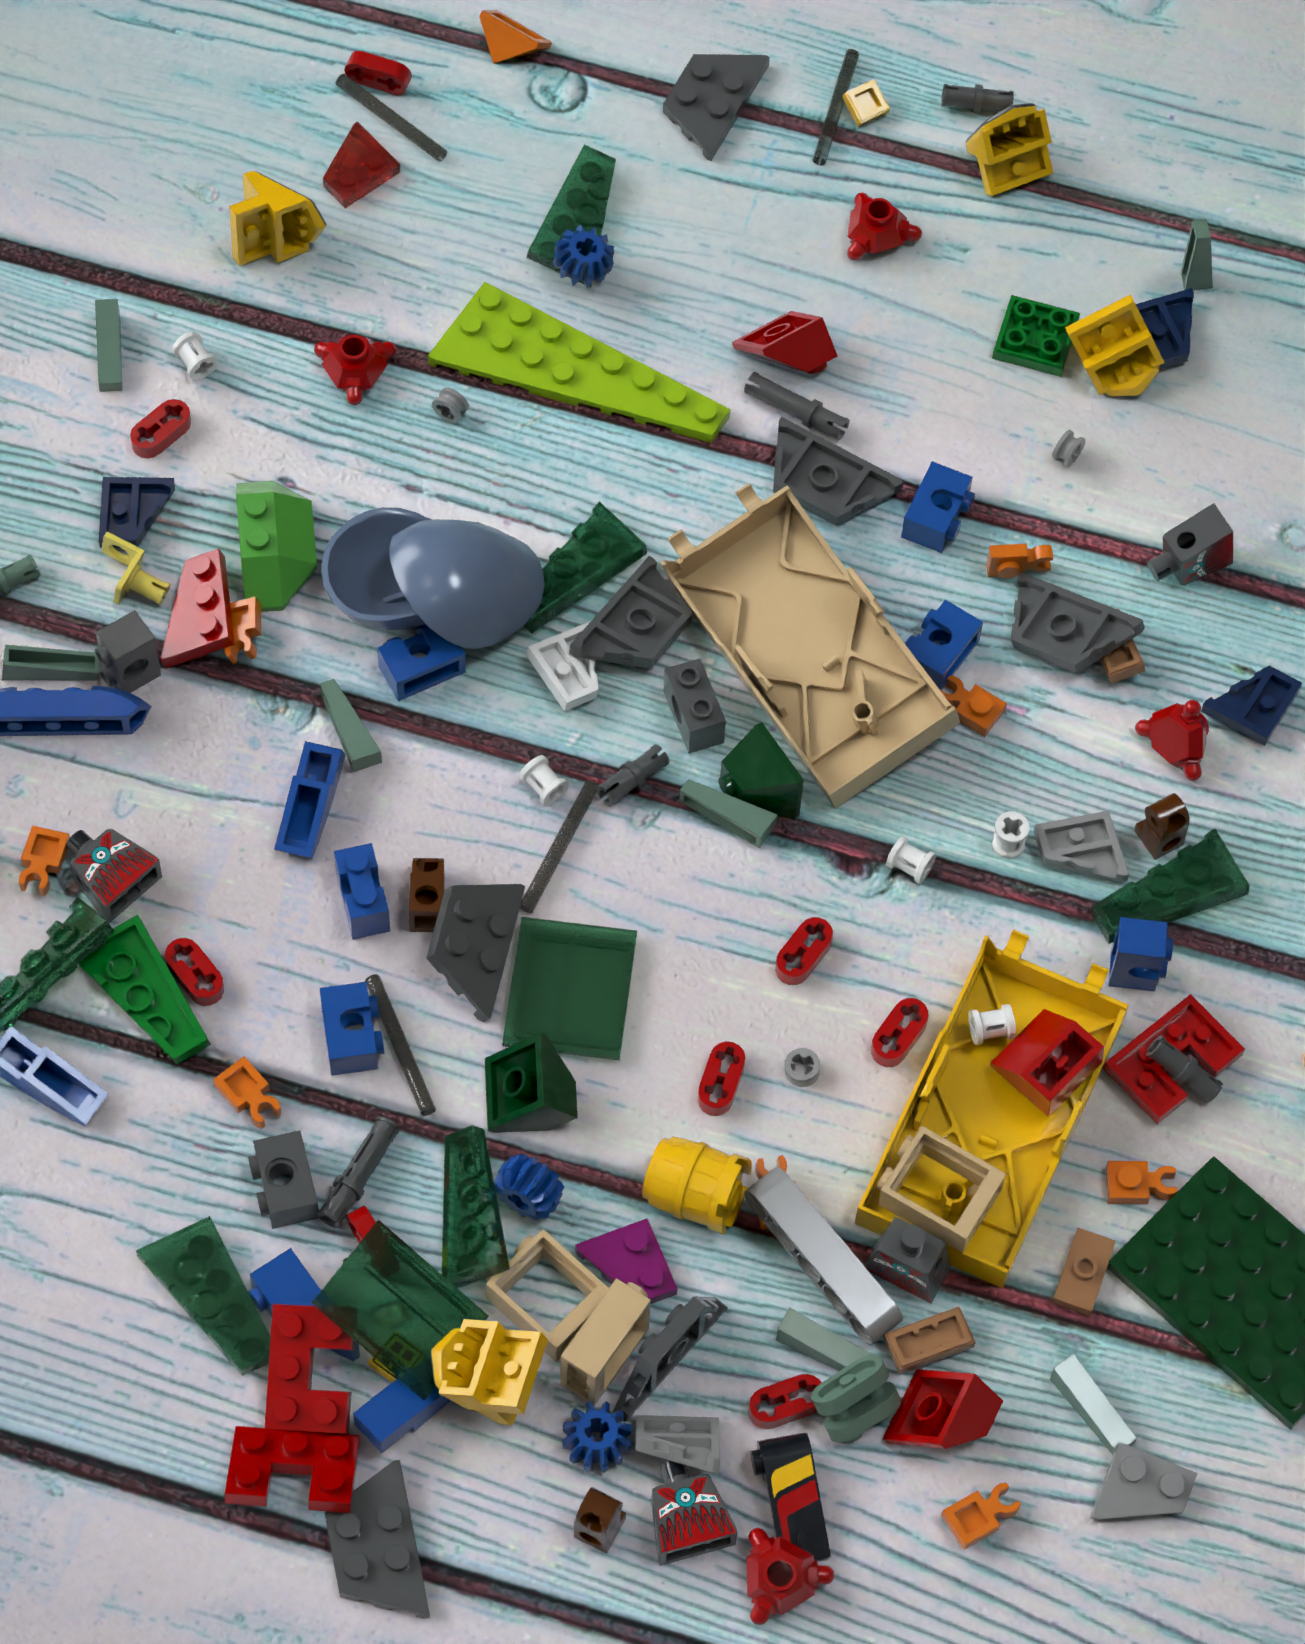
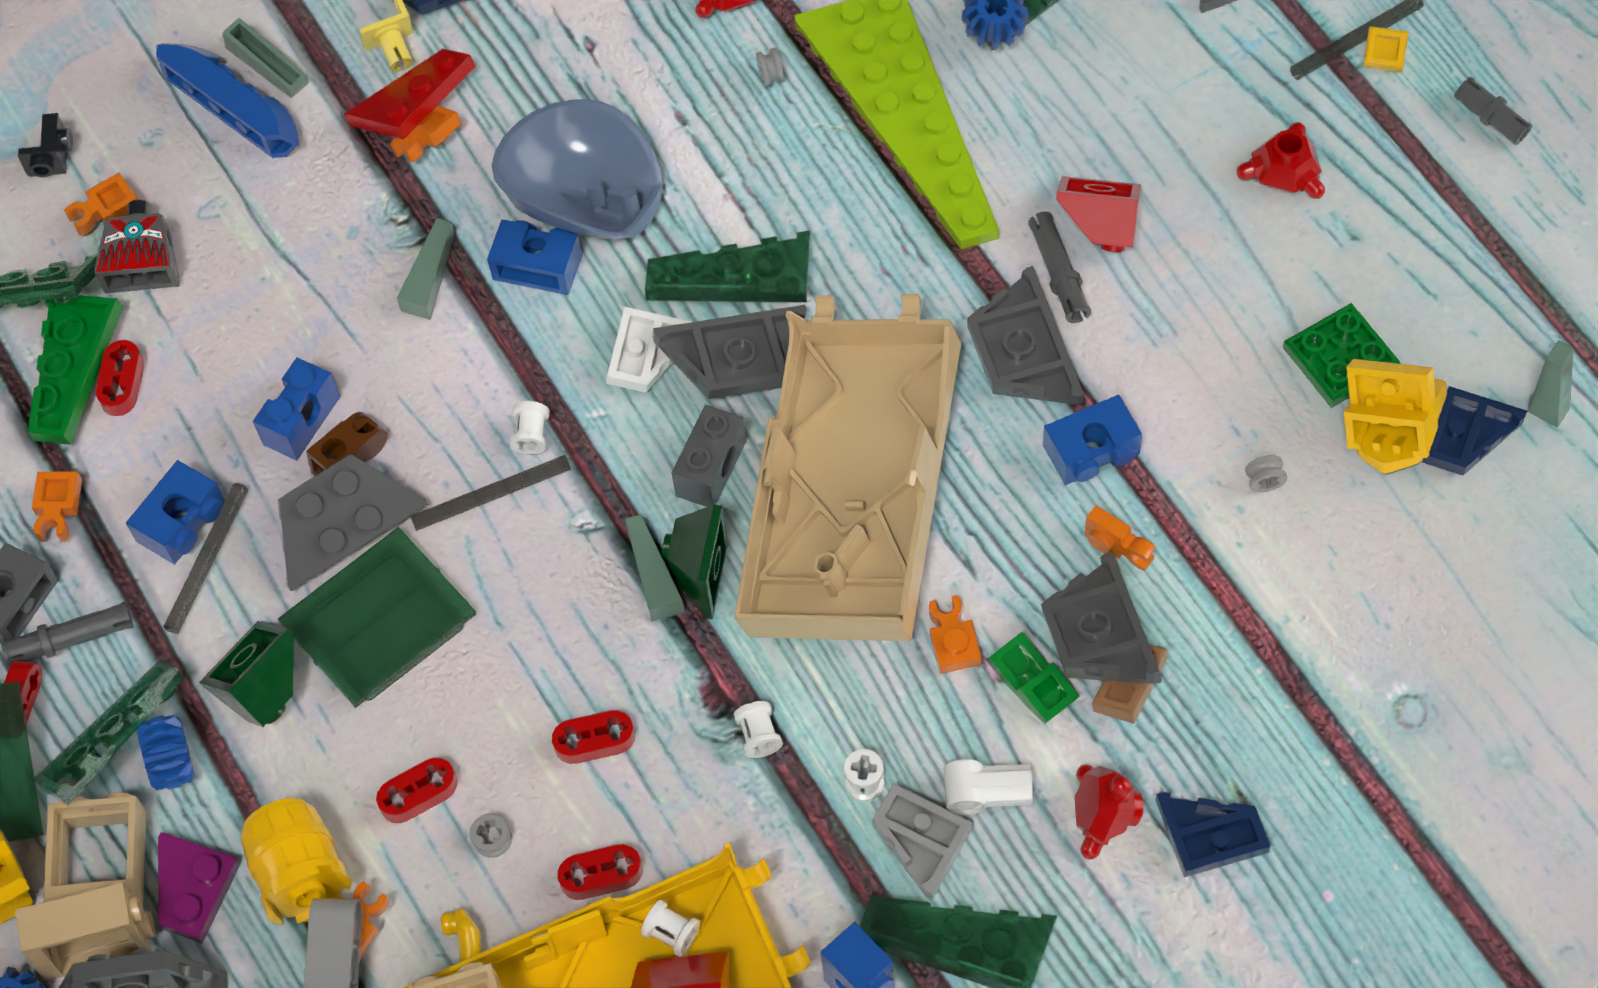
camera: 50 degrees right, 0 degrees up
dark grey brick [95,610,161,693] -> none
bright green wedge [236,481,317,612] -> none
blue slope [274,741,346,859] -> none
sand blue piece [389,519,545,649] -> none
dark grey pin [596,744,669,807] -> none
blue brick [905,599,983,690] -> none
yellow piece [966,103,1053,196] -> none
reddish brown leg [1134,793,1190,860] -> none
dark grey torso [1147,503,1233,585] -> none
none -> yellow arm [441,908,482,962]
none -> white piece [944,759,1033,816]
none -> green slope [986,632,1080,724]

